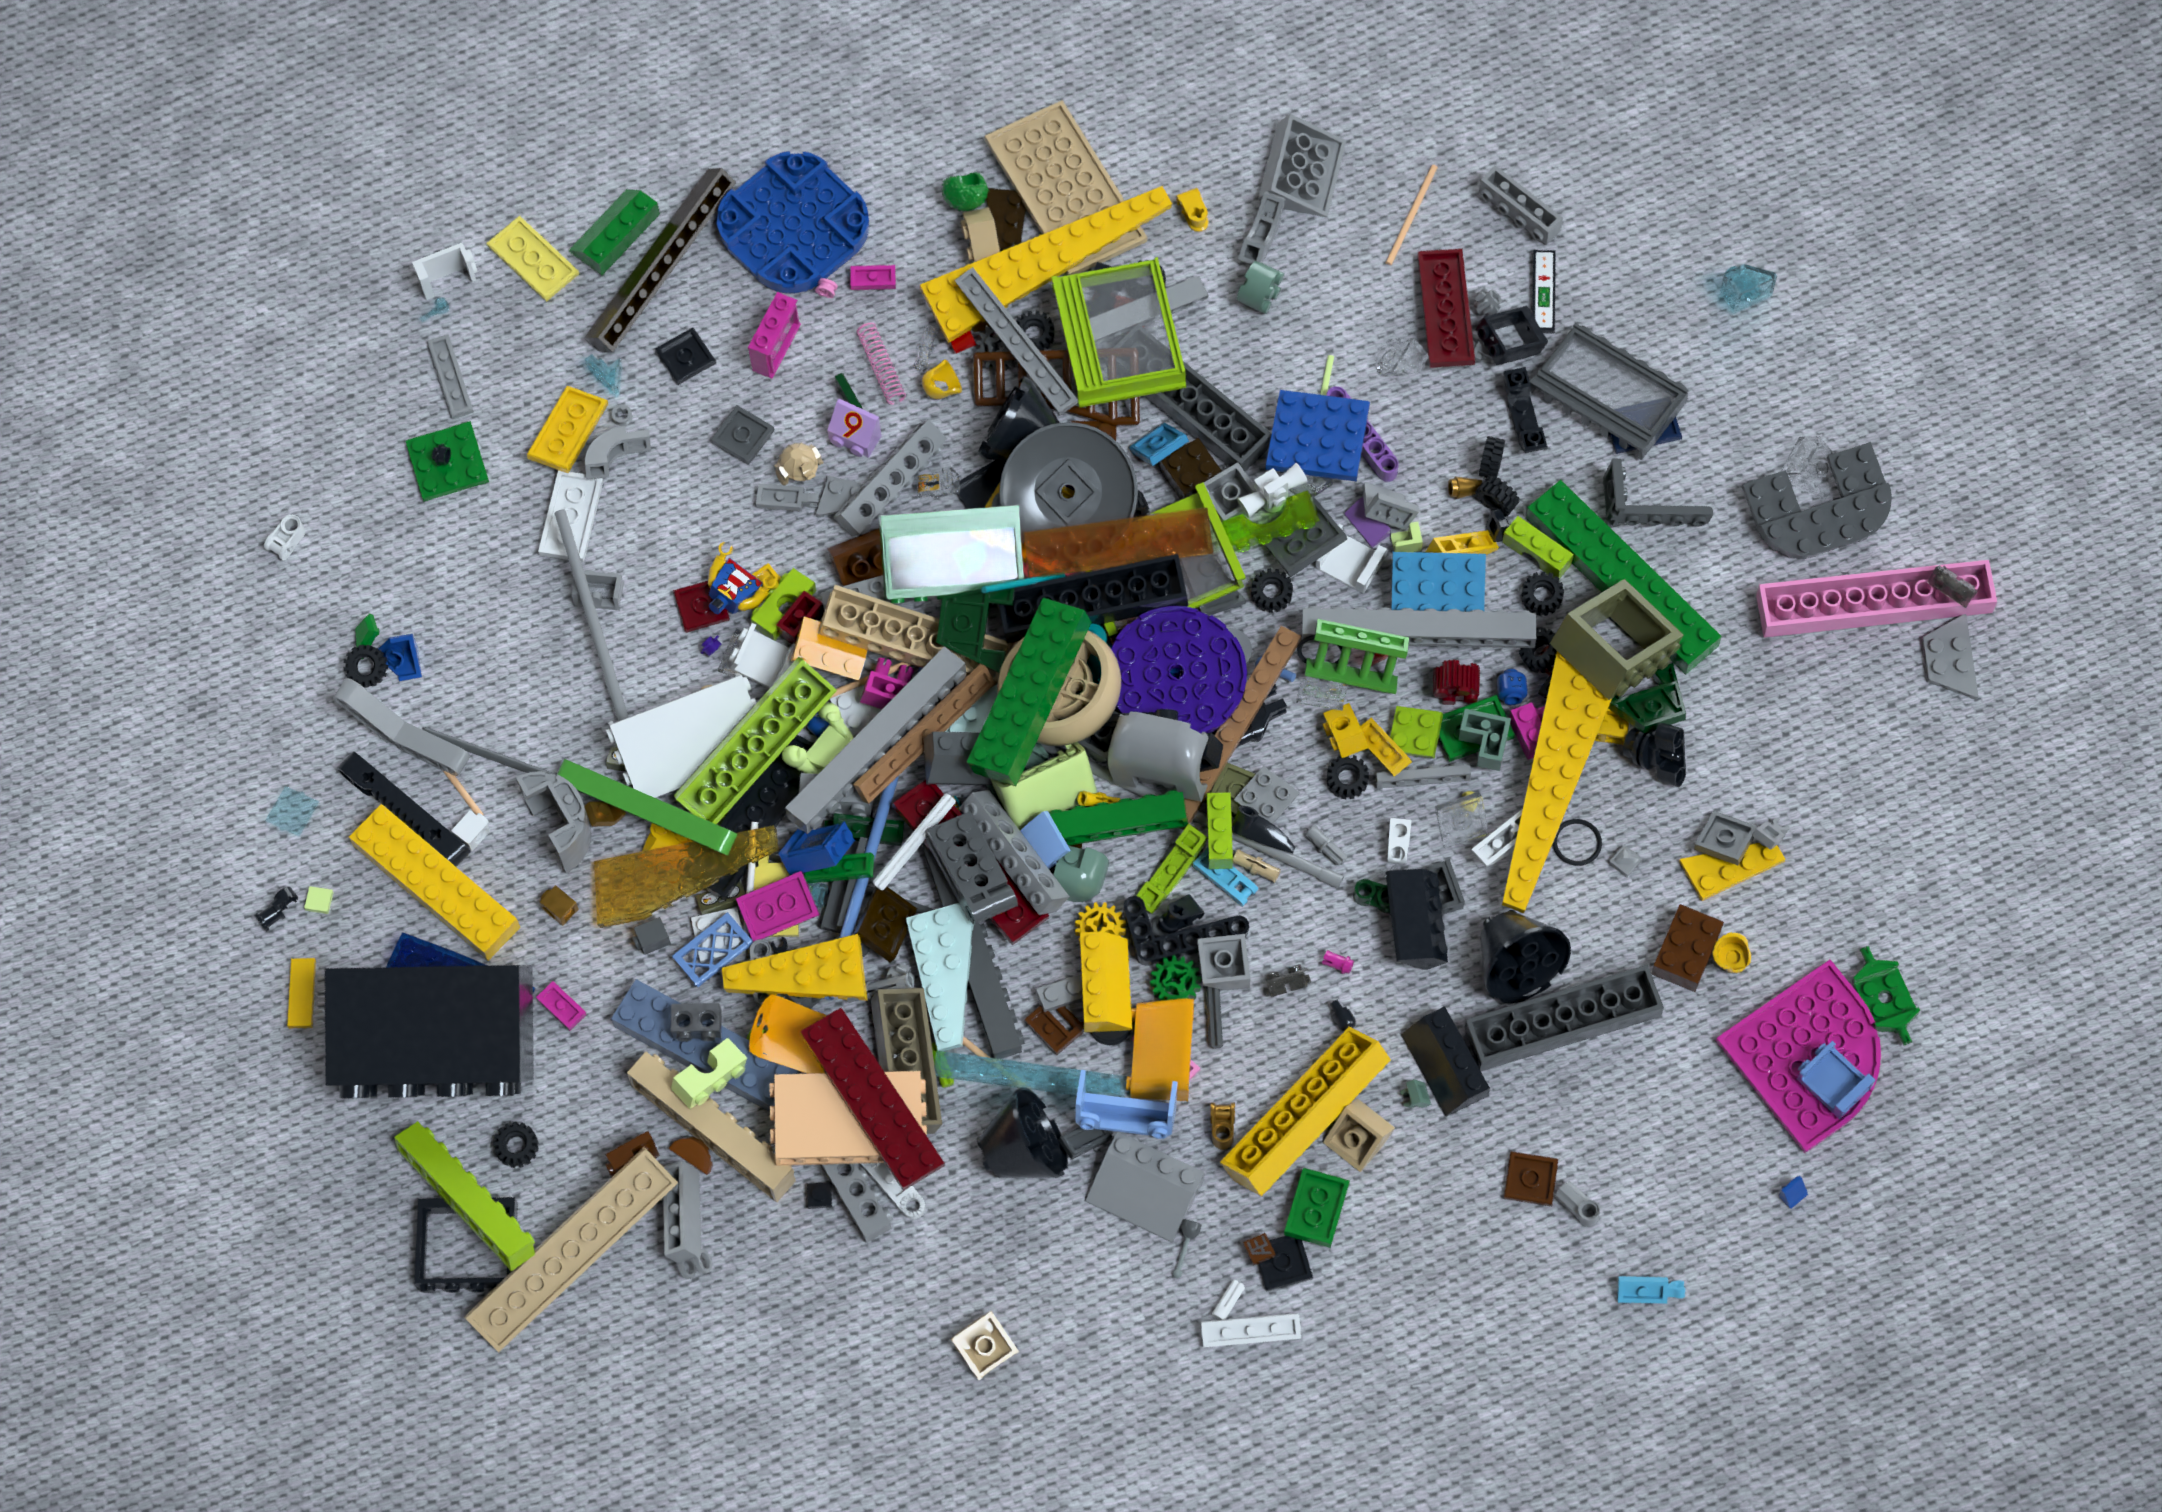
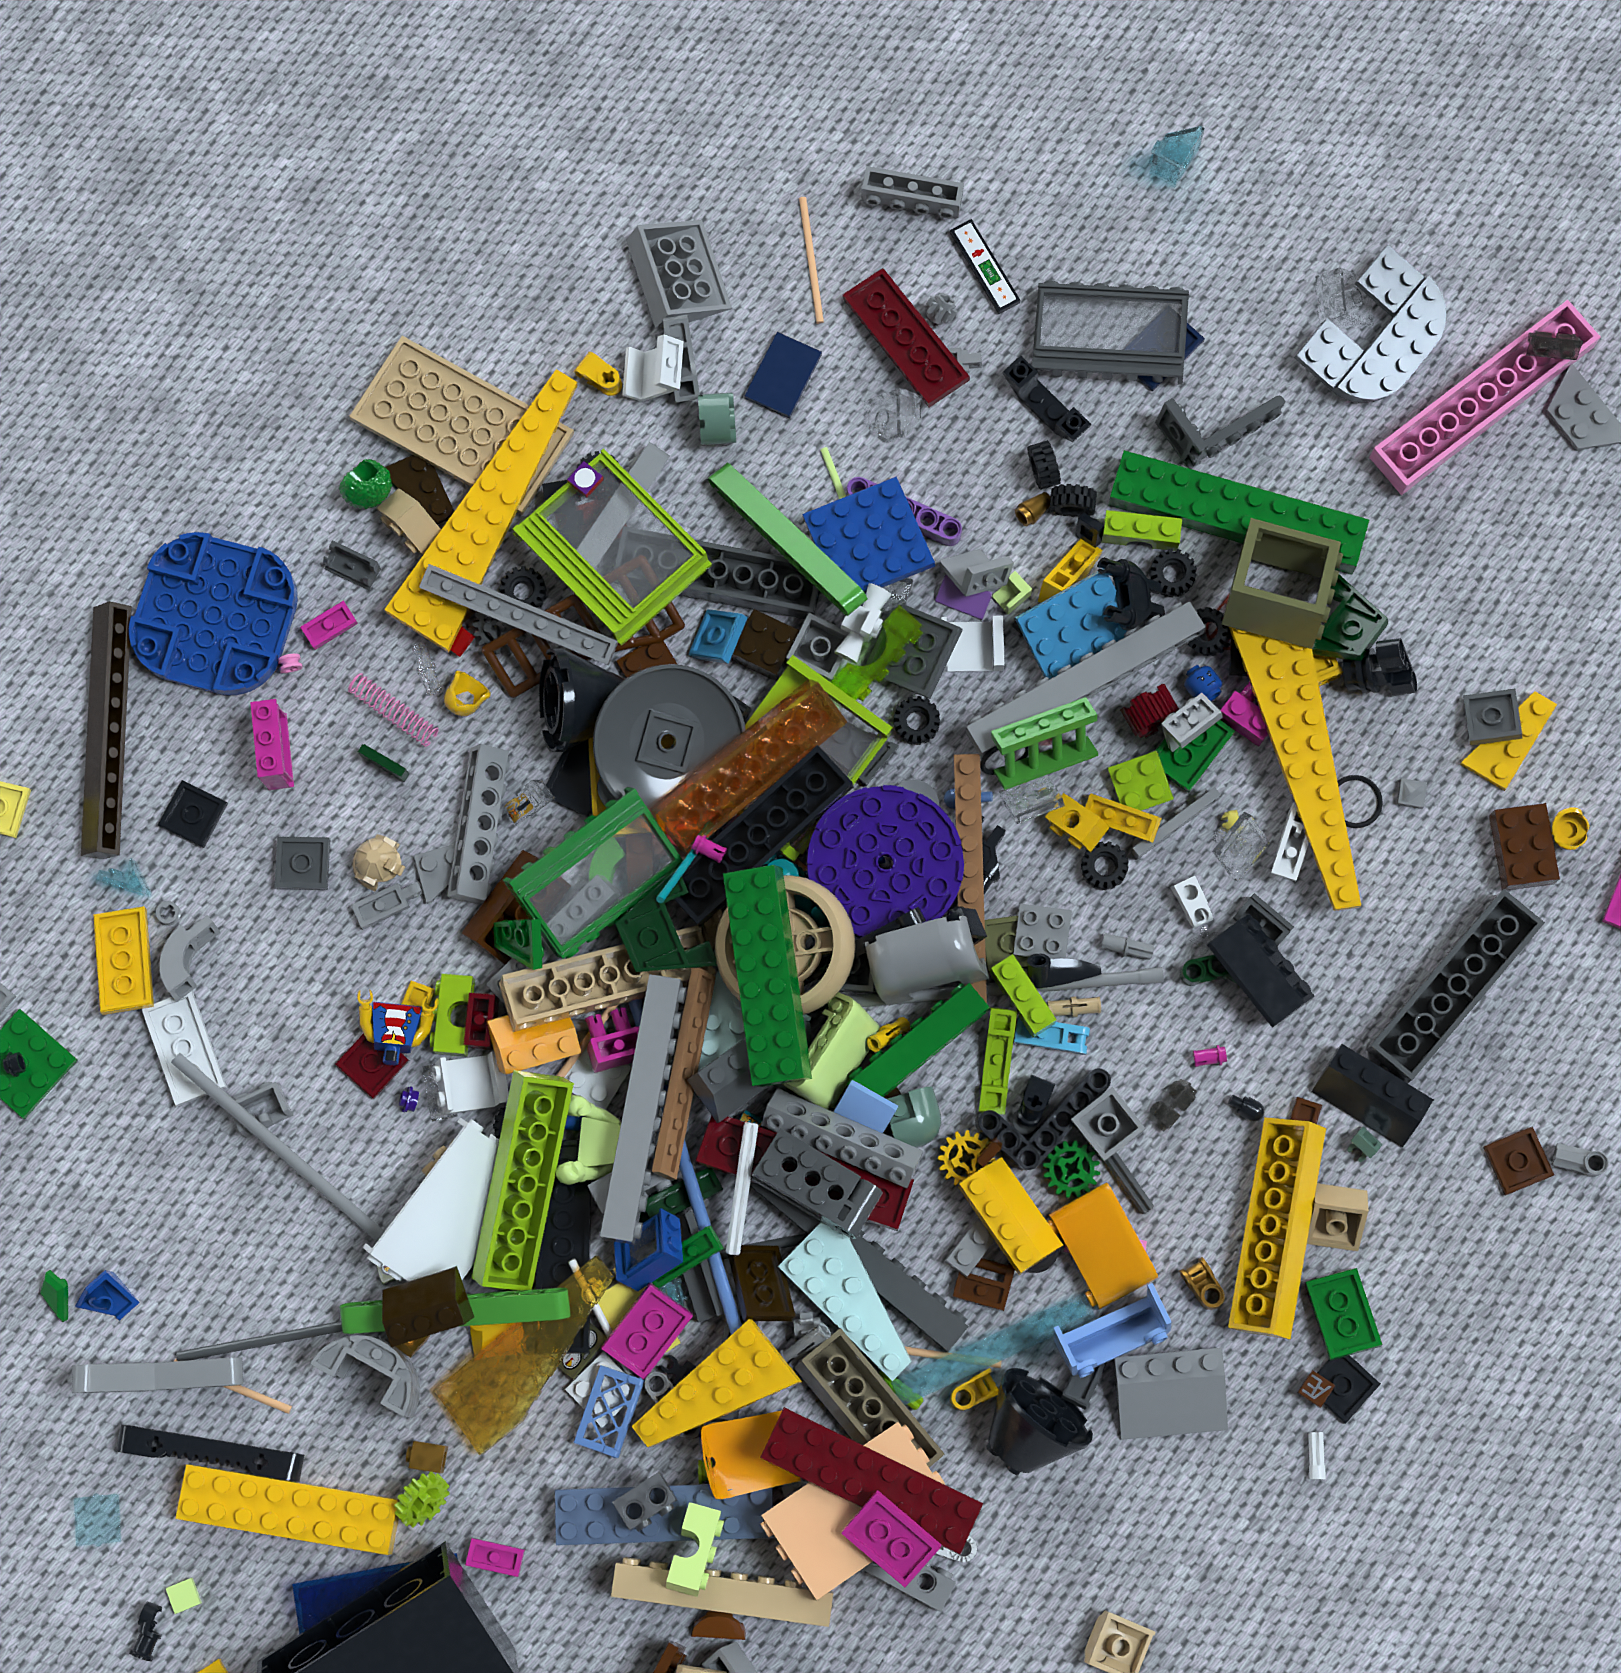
camera: 30 degrees left, 10 degrees up
black tyre [343,645,388,687] -> none
white brick [451,810,490,852] -> none
green slope [568,189,660,276] -> none
dark grey brick [632,917,671,955] -> none
black plate [807,1182,832,1209] -> none
lavender slope [827,399,882,458] -> none
hinge [1172,1219,1202,1278] -> none
white plate [1201,1313,1301,1347] -> none
sand green brick [1459,709,1511,771] -> none
black window [1475,306,1548,366] -> none
black cone [1480,909,1571,1003] -> none
light grey plate [1752,818,1790,849] -> none
none -> dark grey hinge [323,540,381,590]
none -> dark brown slope [382,1266,474,1347]
none -> lime gear [394,1472,450,1528]
none -> green wing [494,918,544,970]
none -> tile [567,461,604,498]
none -> white panel [622,335,683,401]
none -> dark pink pin [691,835,727,864]
none -> bright green beam [708,462,868,616]
none -> dark blue tile [745,332,822,419]
none -> dark pink plate [841,1490,942,1588]
none -> yellow piece [950,1368,999,1411]
none -> reddish brown tile [977,1137,1002,1167]
none -> black connector [1097,557,1165,631]
none -> light grey bracket [1161,693,1223,752]
none -> reddish brown tile [1290,1097,1322,1124]

